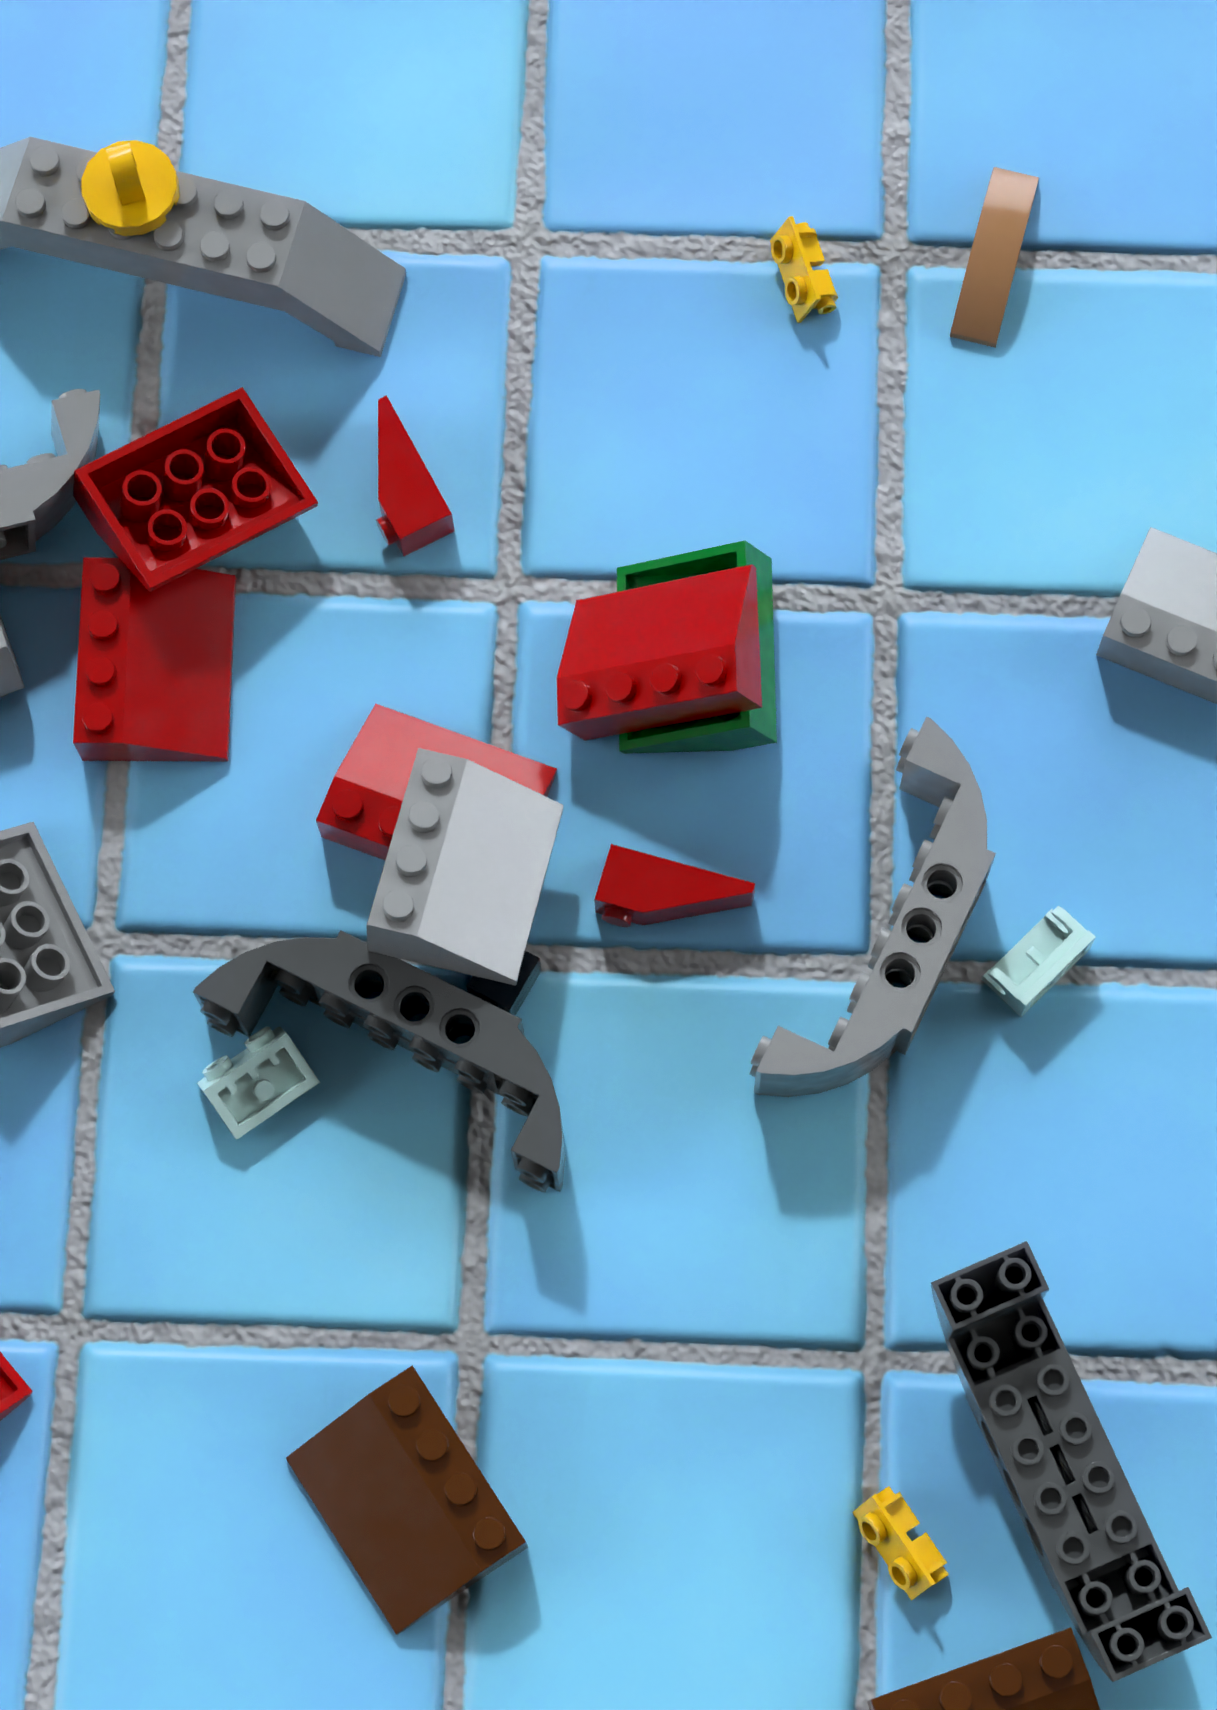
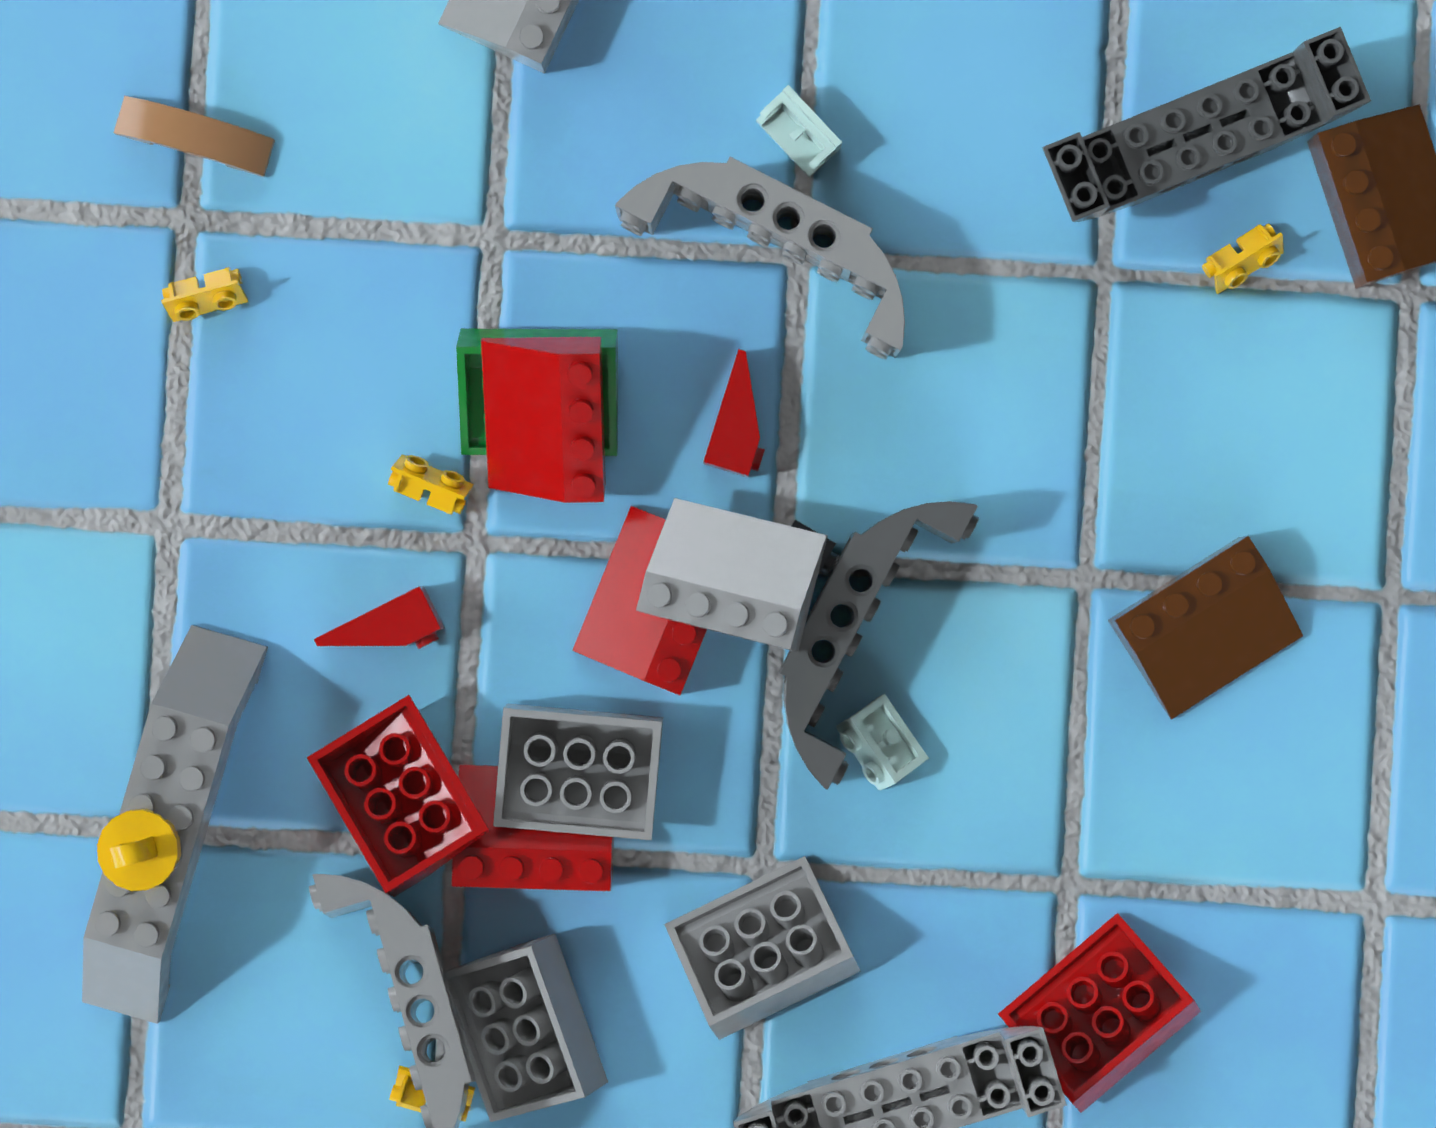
camera: 90 degrees left, 15 degrees up
none -> yellow hinge [388,454,474,515]
none -> light grey slope [493,704,663,840]

